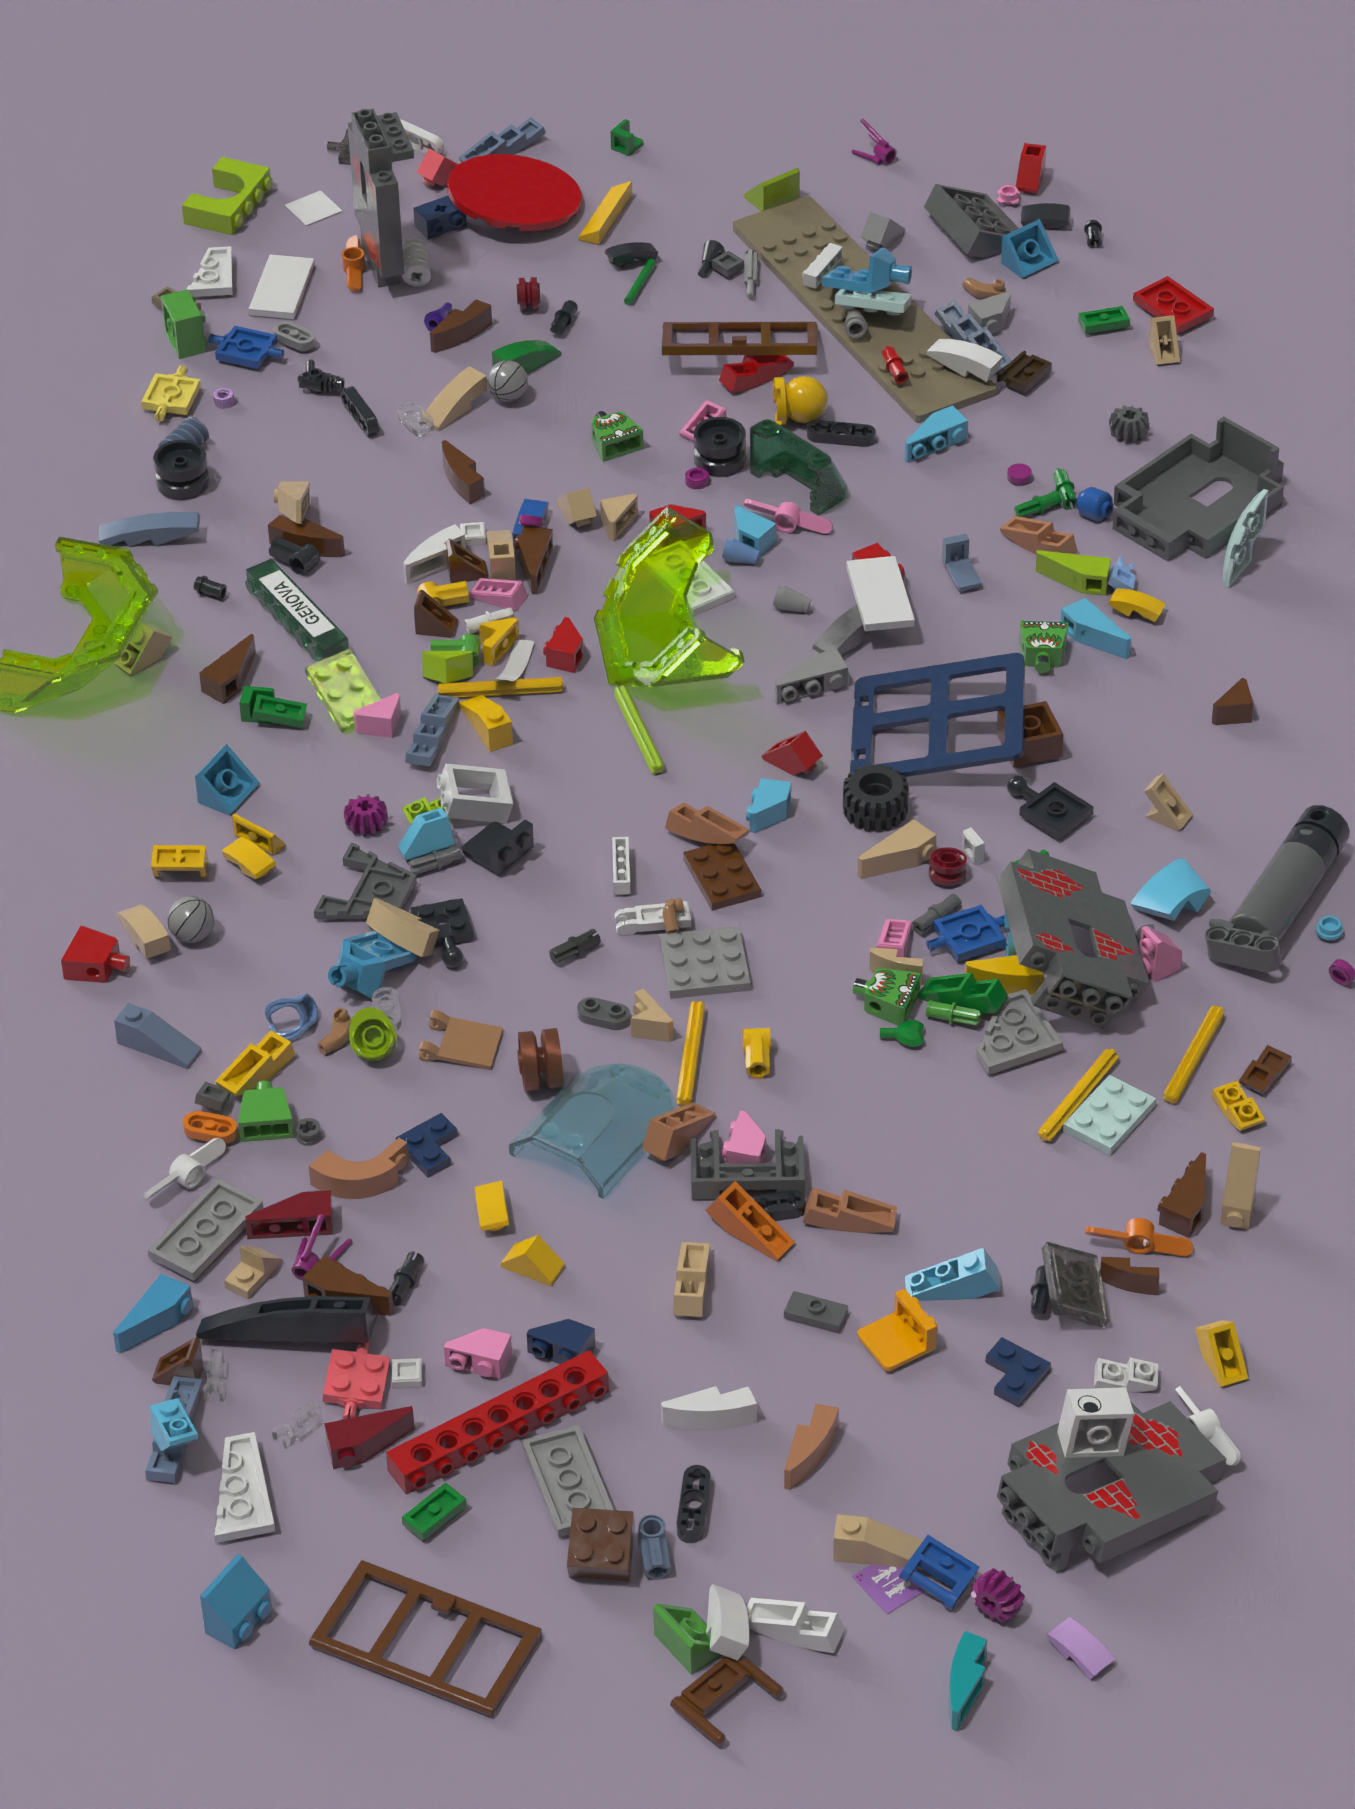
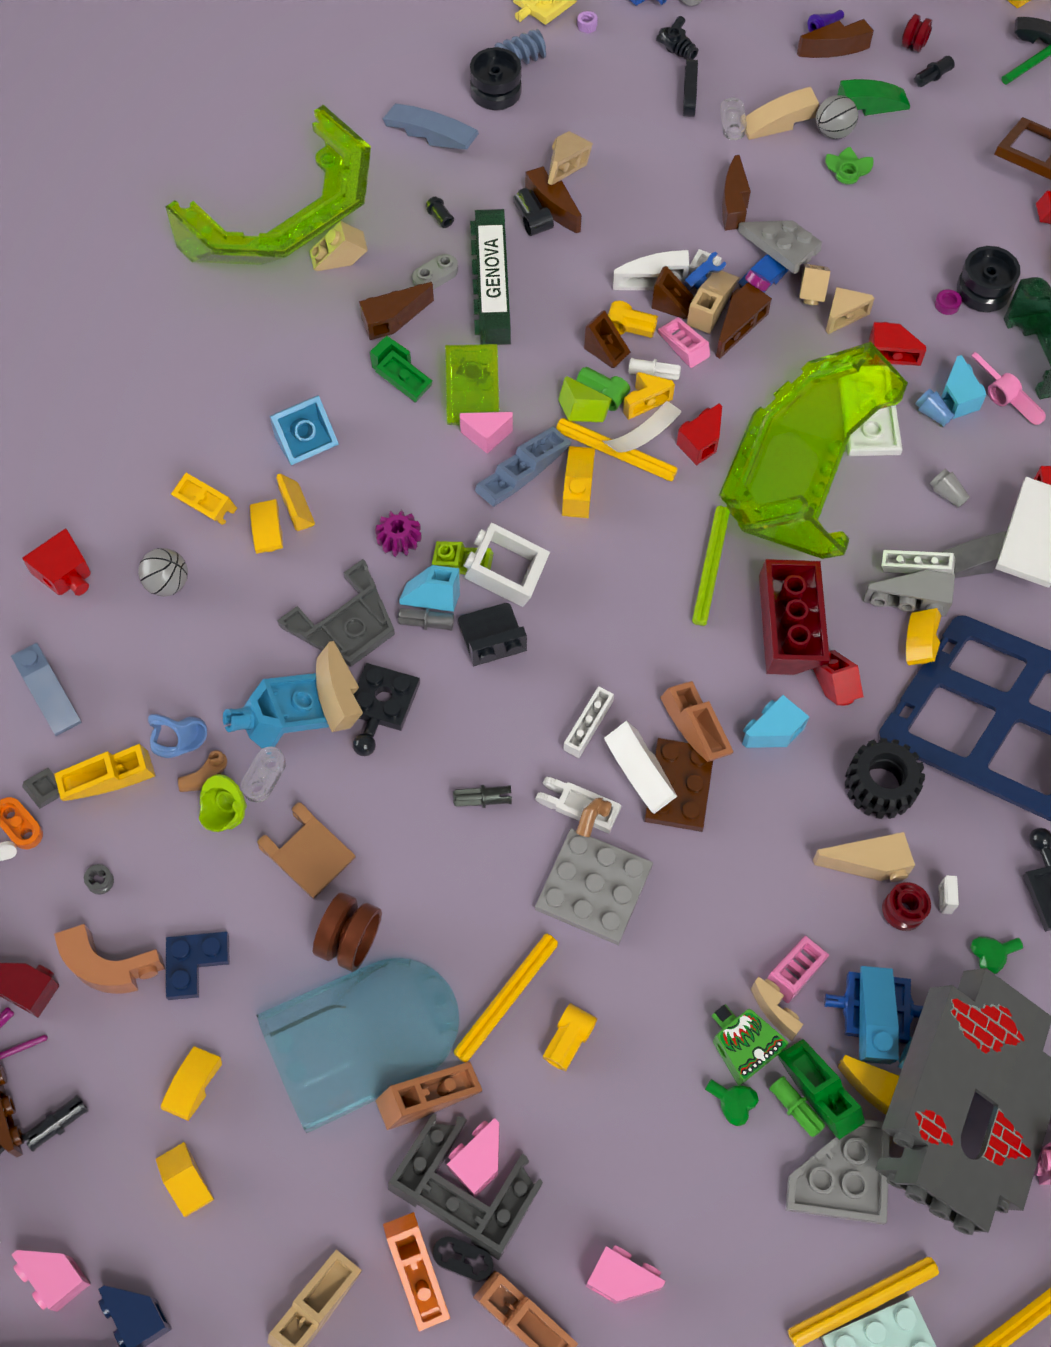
camera: 30 degrees right, 20 degrees up
tan slope [117,904,171,959] -> none
bright green torso [238,1080,294,1142] -> none
dark grey plate [577,997,630,1030] -> none
bright green torso [591,411,644,462] -> none
tan slope [631,988,674,1042] -> none
bright pink slope [679,400,727,442] -> none
dark grey pin [912,894,963,936] -> none
none -> light grey plate [413,254,458,290]
none -> bright pink slope [586,1245,666,1304]
none -> white slope [604,721,677,814]
none -> blue plate [683,252,726,291]
none -> light grey wing [738,220,822,274]
none -> dark red slope [759,559,830,675]
none -> bright green plate [825,147,874,184]
none -> dark azure slope [859,966,899,1065]
none -> white piece [881,550,955,574]
none -> yellow slope [906,608,941,666]

